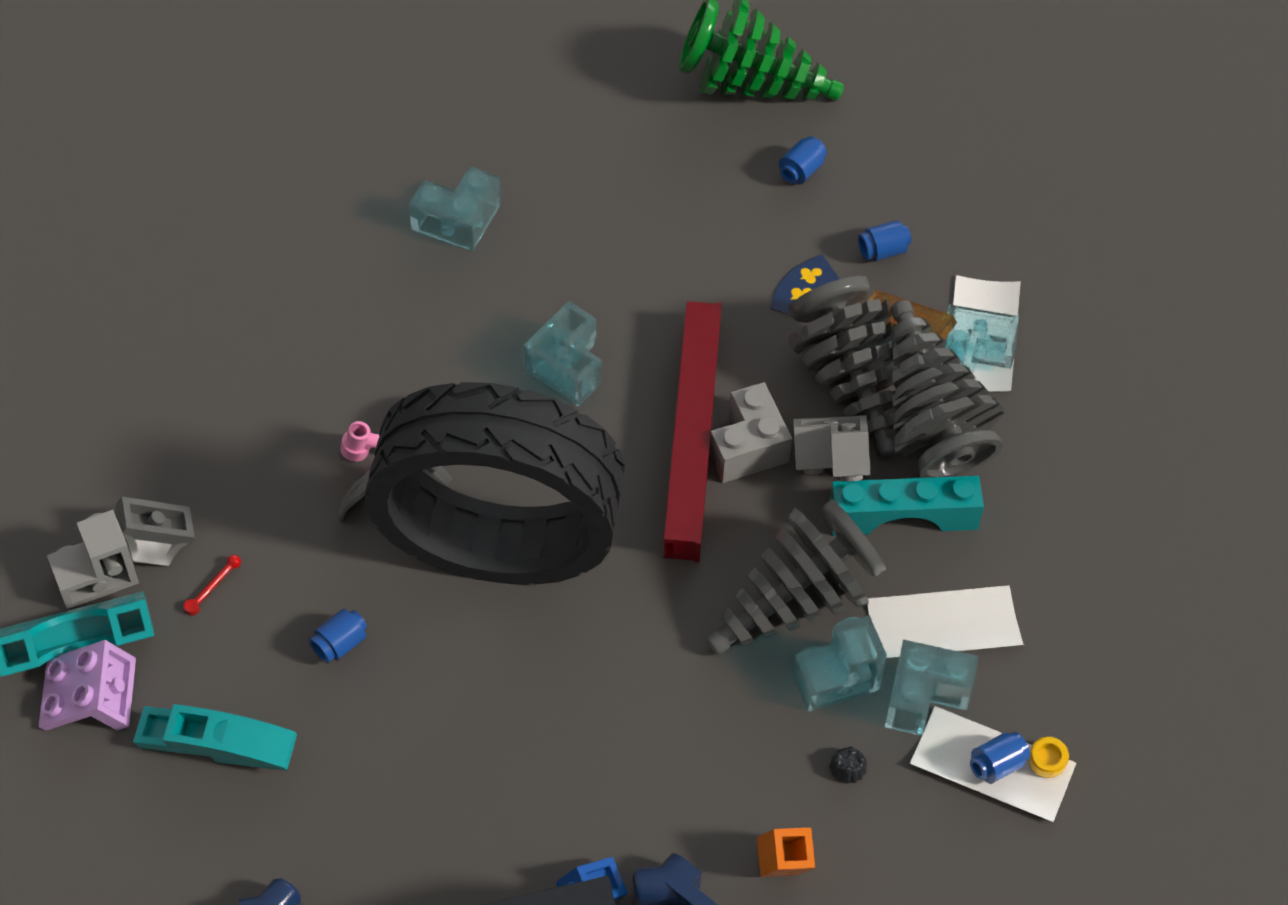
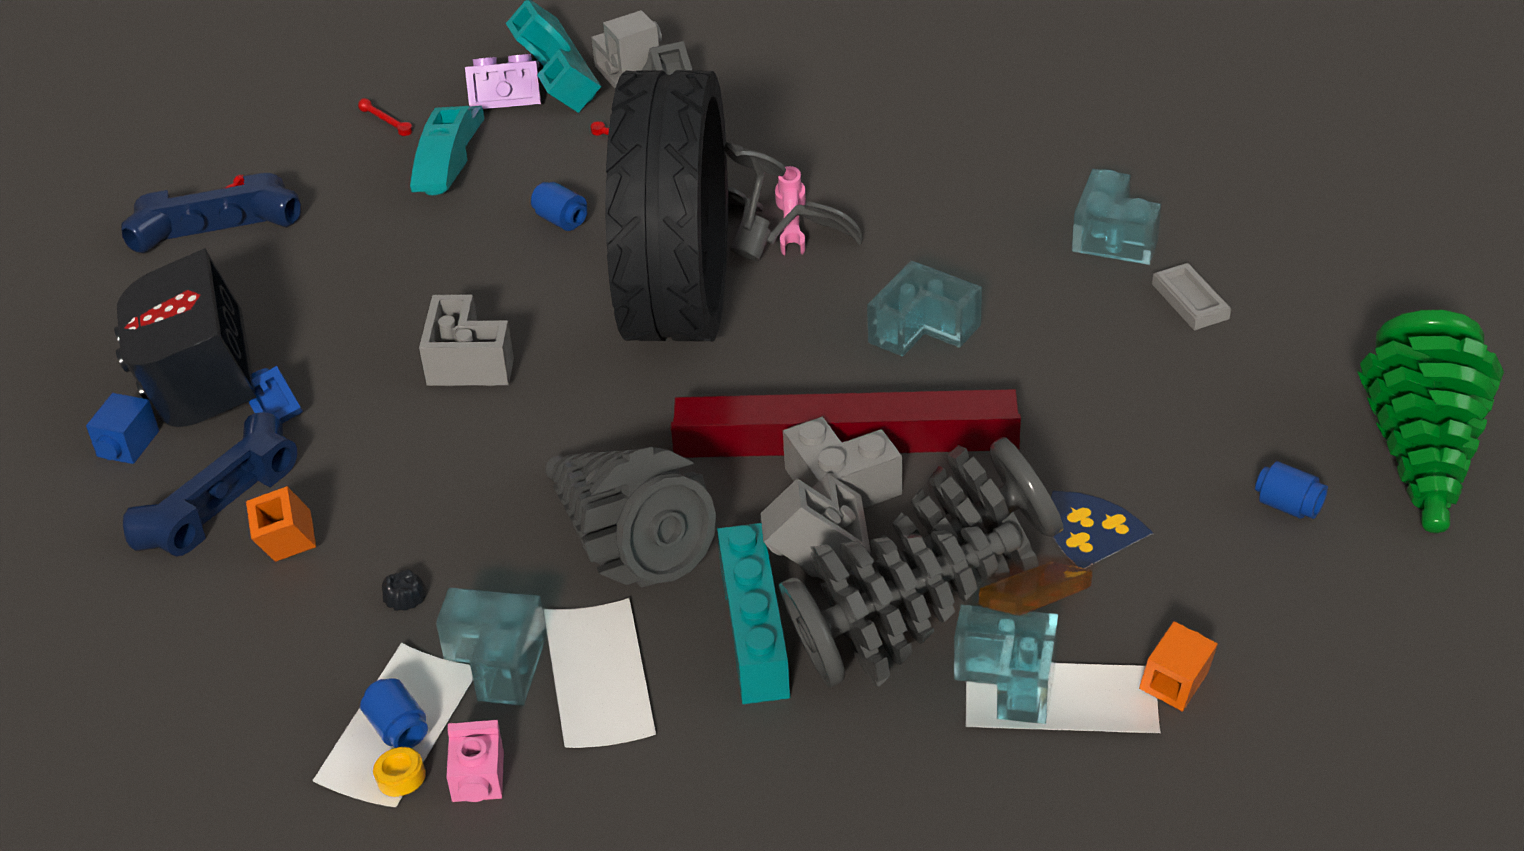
camera: 90 degrees right, 15 degrees down
clear light blue brick [792,615,887,712] -> none
blue brick [858,220,911,262] -> none
none -> red hinge [358,98,412,136]
none -> light grey brick [419,295,514,386]
none -> bright pink brick [446,720,504,802]
none -> orange brick [1139,621,1218,712]
none -> light grey tile [1152,263,1231,331]

